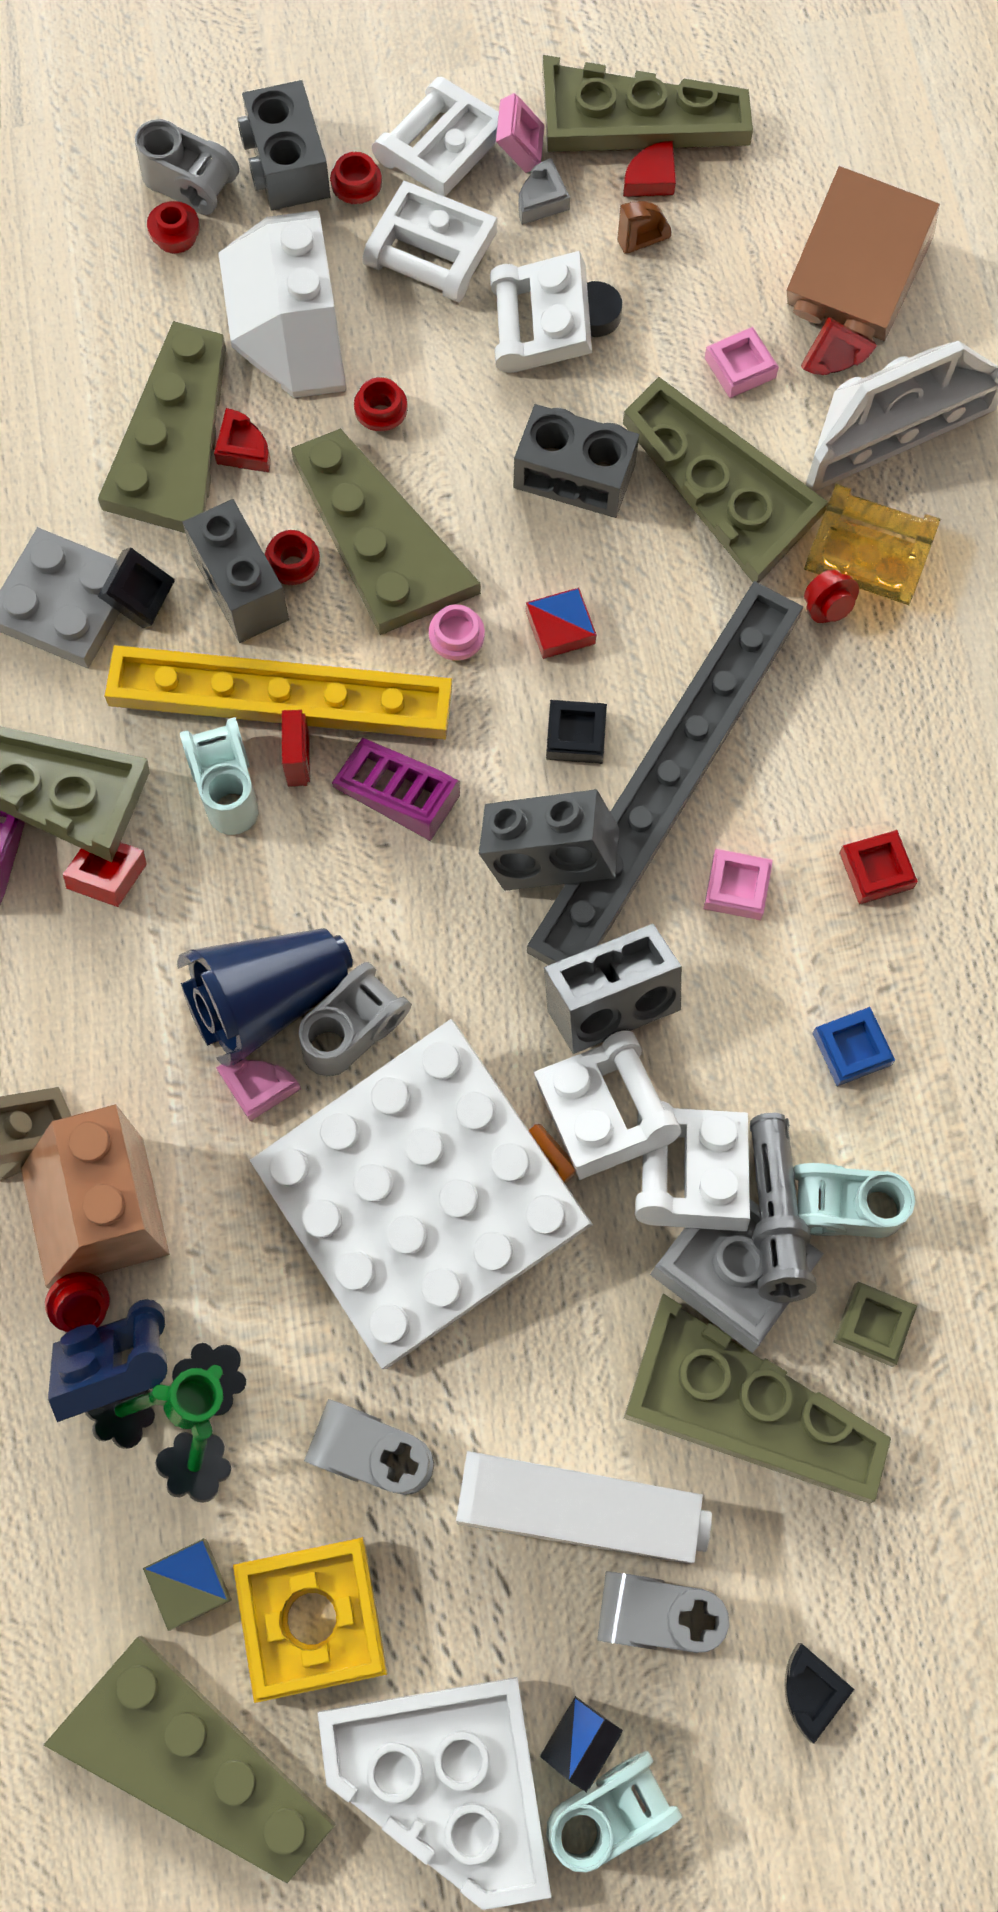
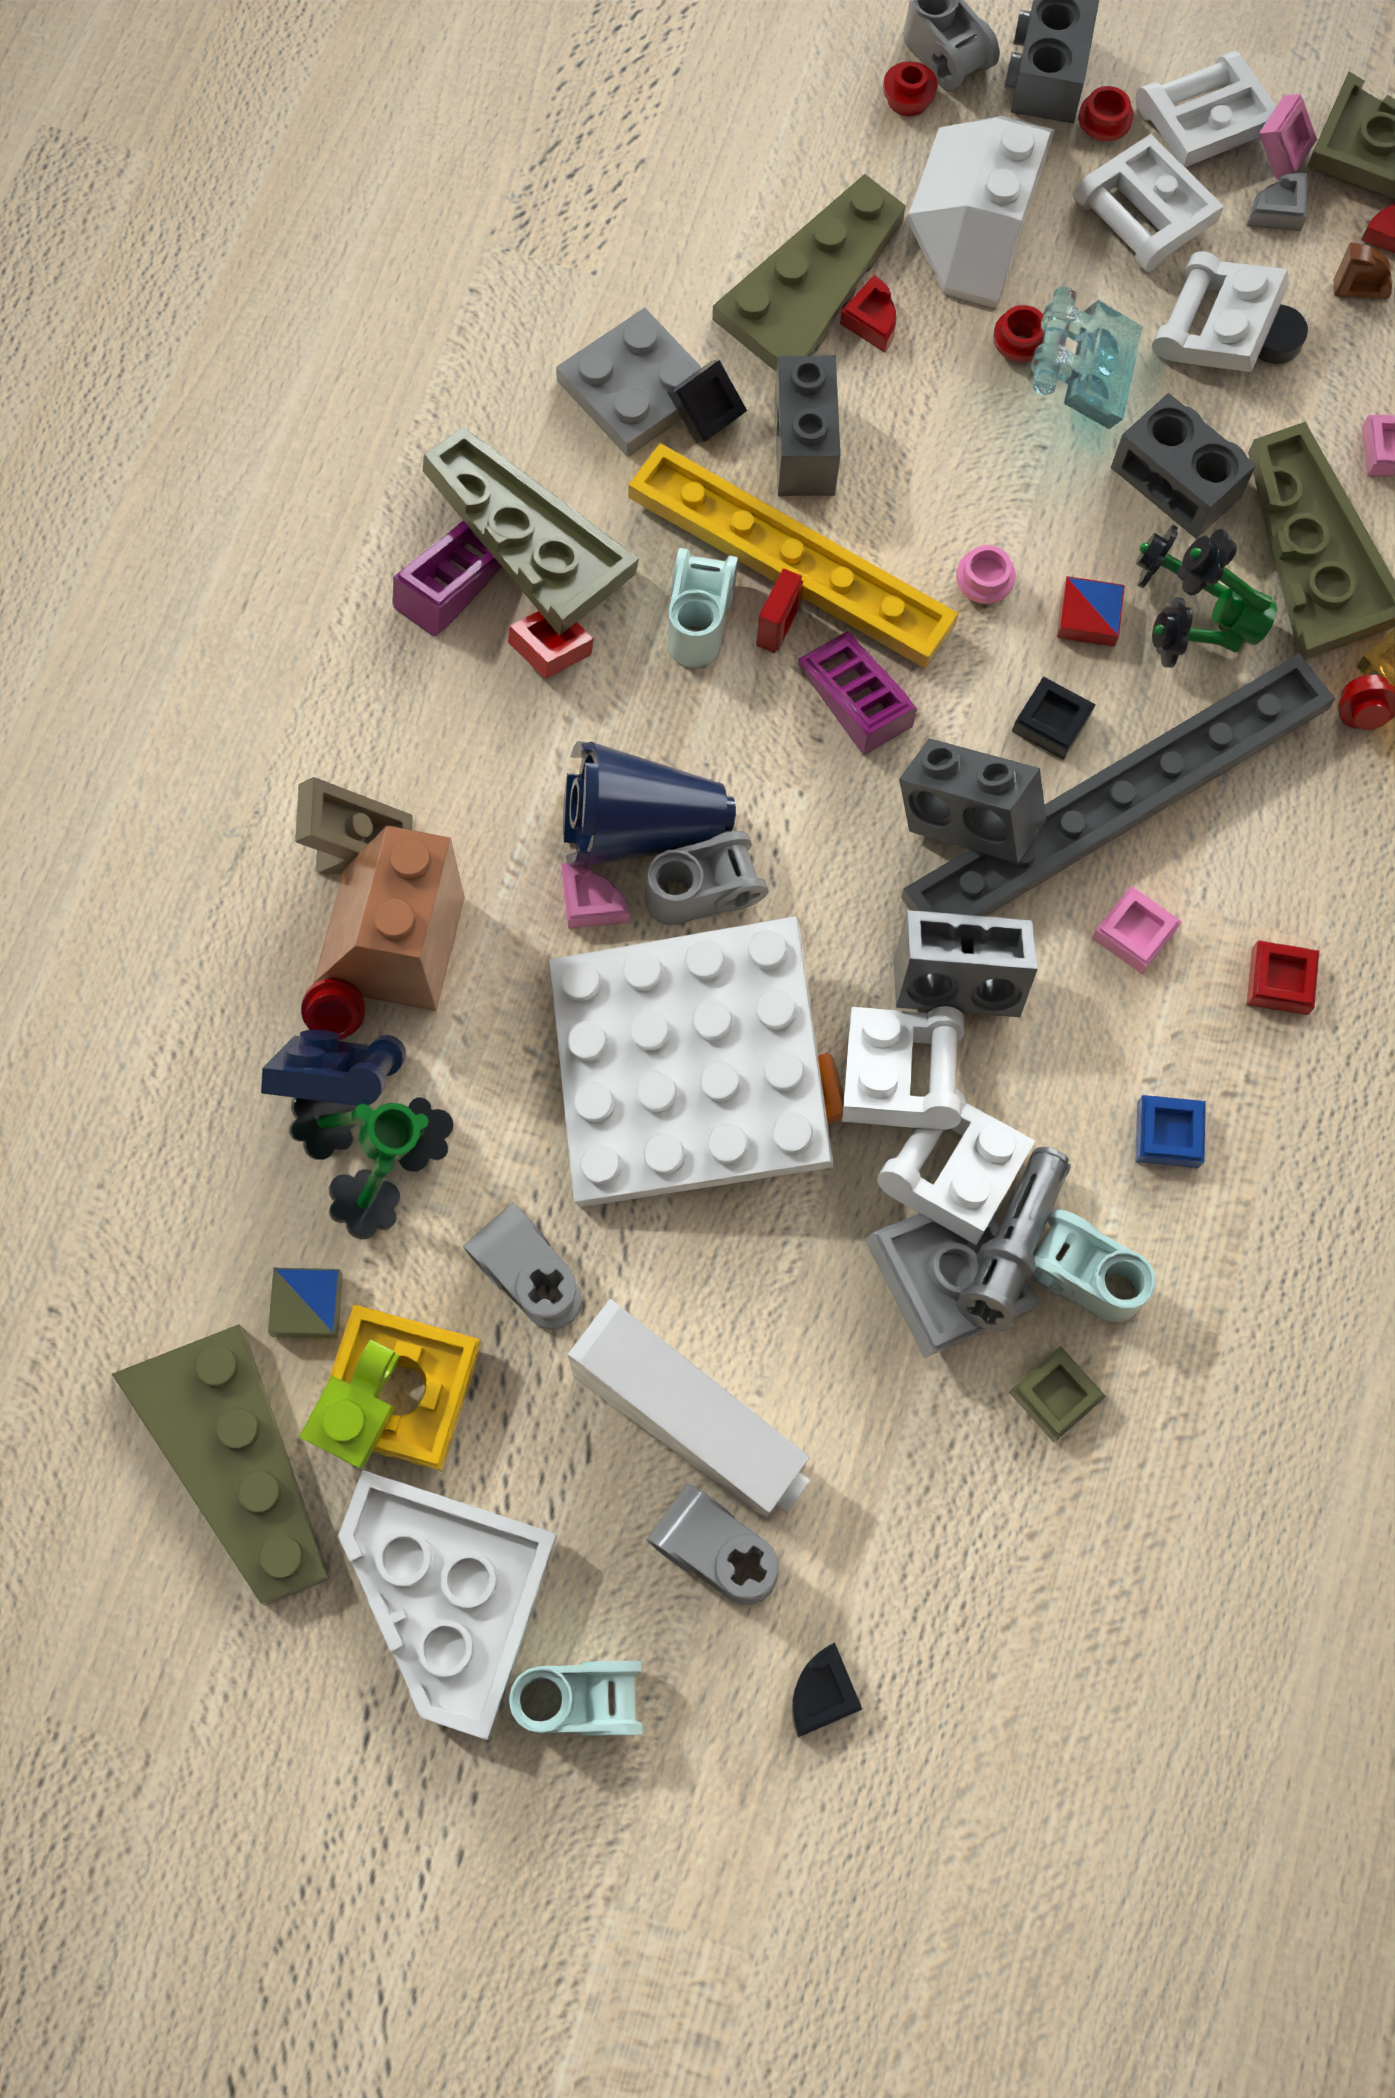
camera: 25 degrees right, 0 degrees up
red plate [264,530,320,585] -> none
olive wing [291,428,481,635] -> none
black tile [540,1696,623,1793] -> none
olive wing [624,1293,891,1504] -> none
none -> lime plate [299,1339,400,1470]
none -> clear light blue plate [1031,286,1143,429]
none -> plant [1136,524,1277,668]

